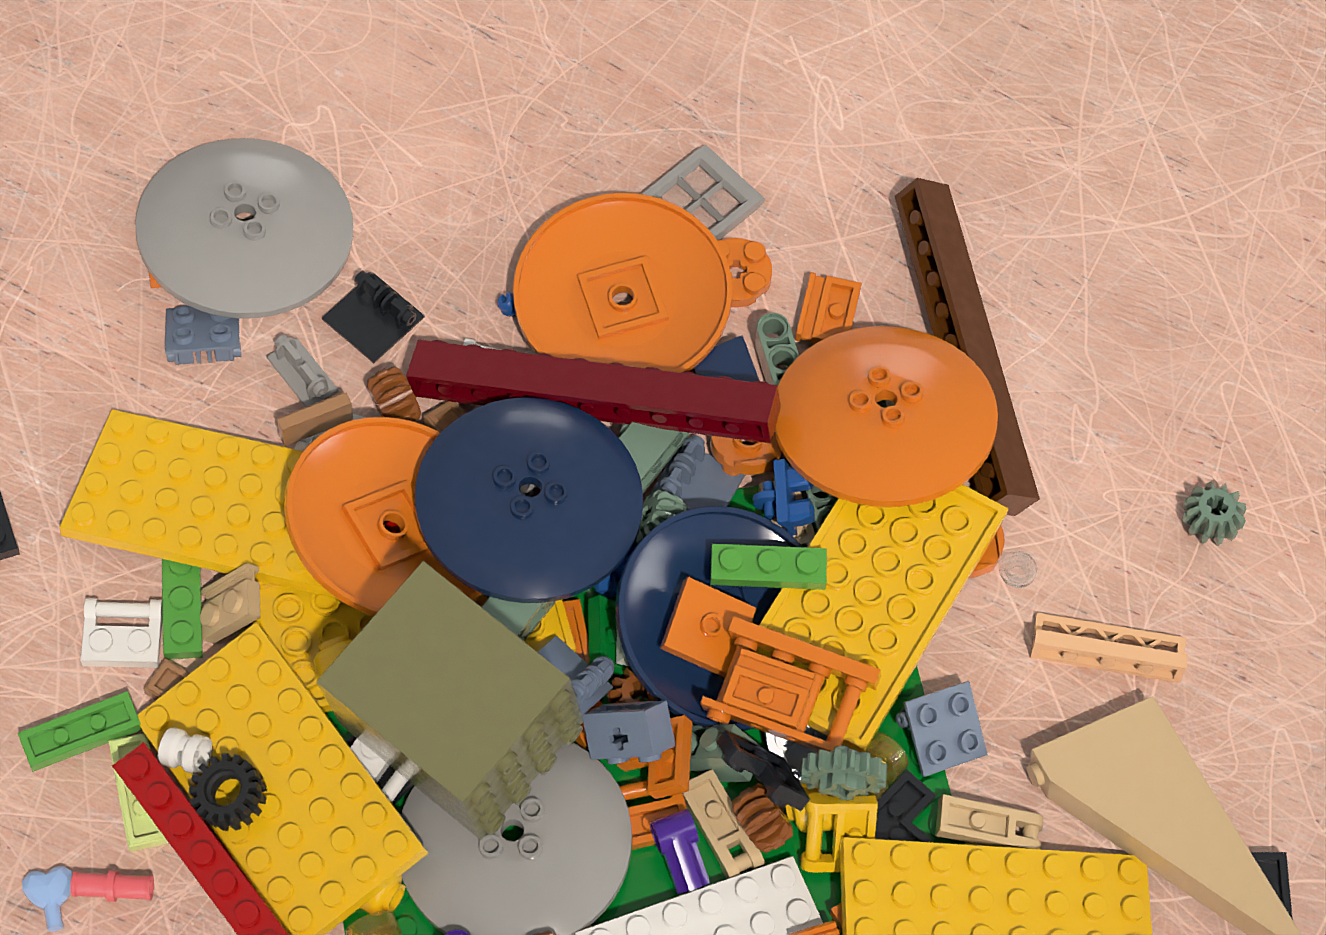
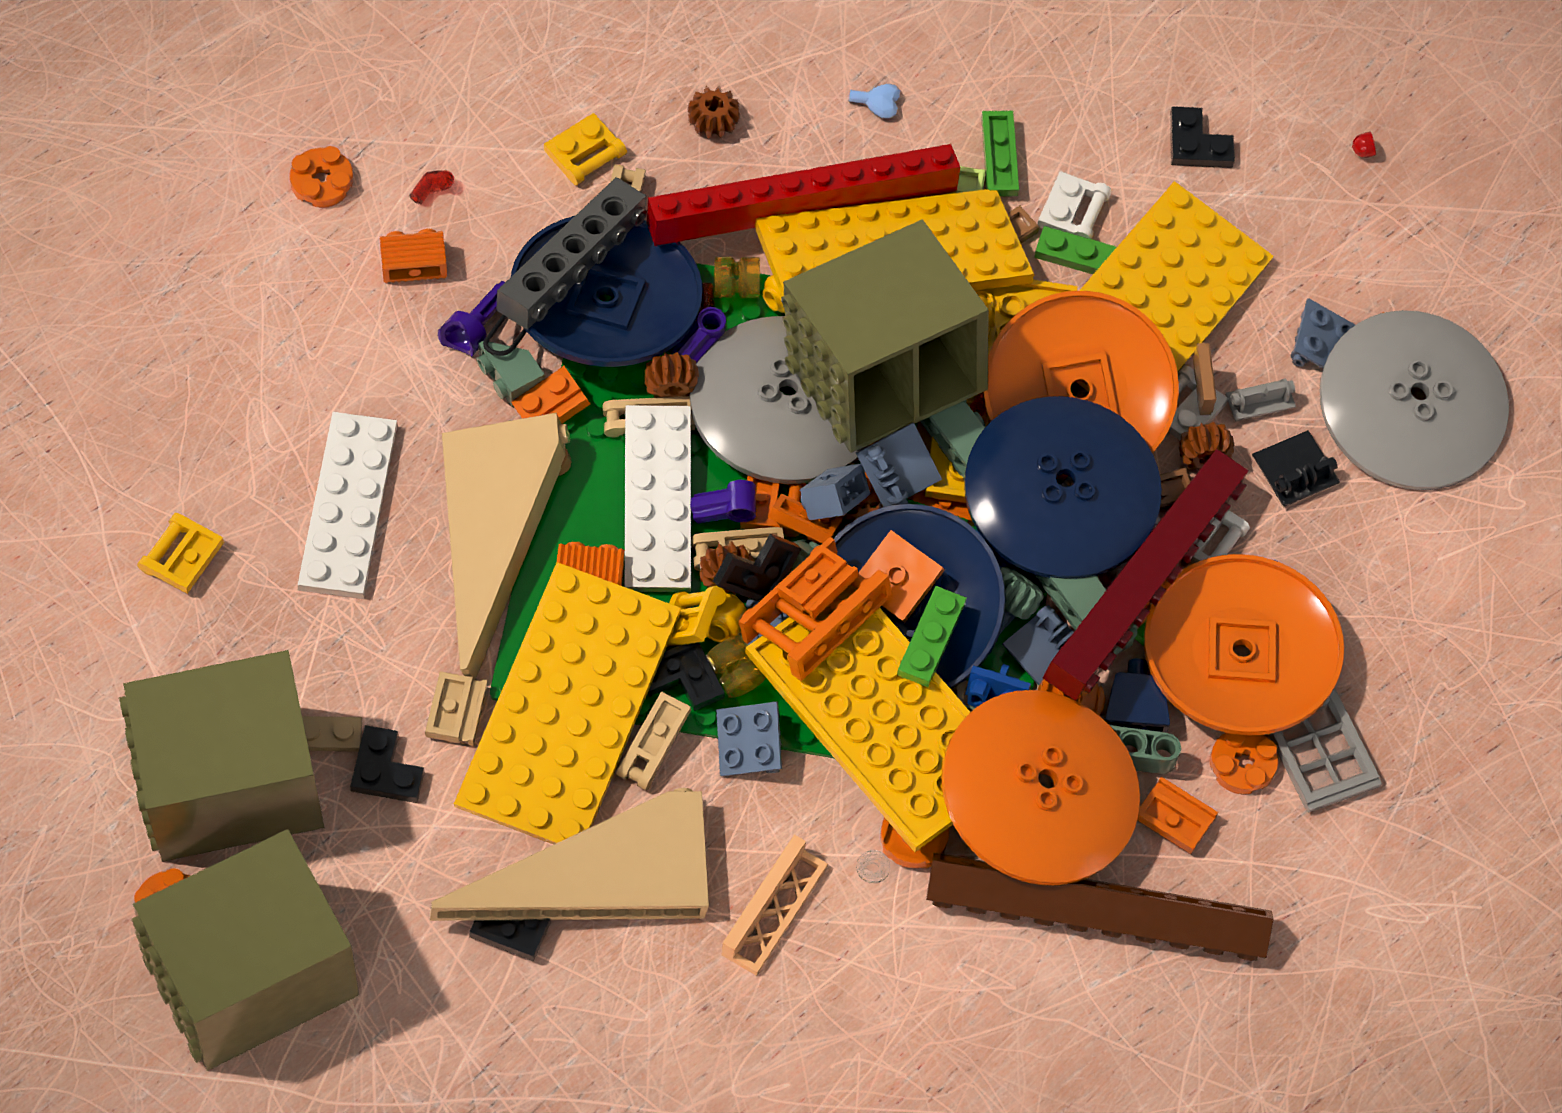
camera: 110 degrees right, 0 degrees up
coral pin [71,870,154,902] -> none
white wheel [158,727,212,775] -> none
black tyre [189,753,267,831] -> none
tan plate [200,563,261,643] -> none
sand green gear [801,746,887,800] -> none
sand green gear [1182,481,1246,546] -> none

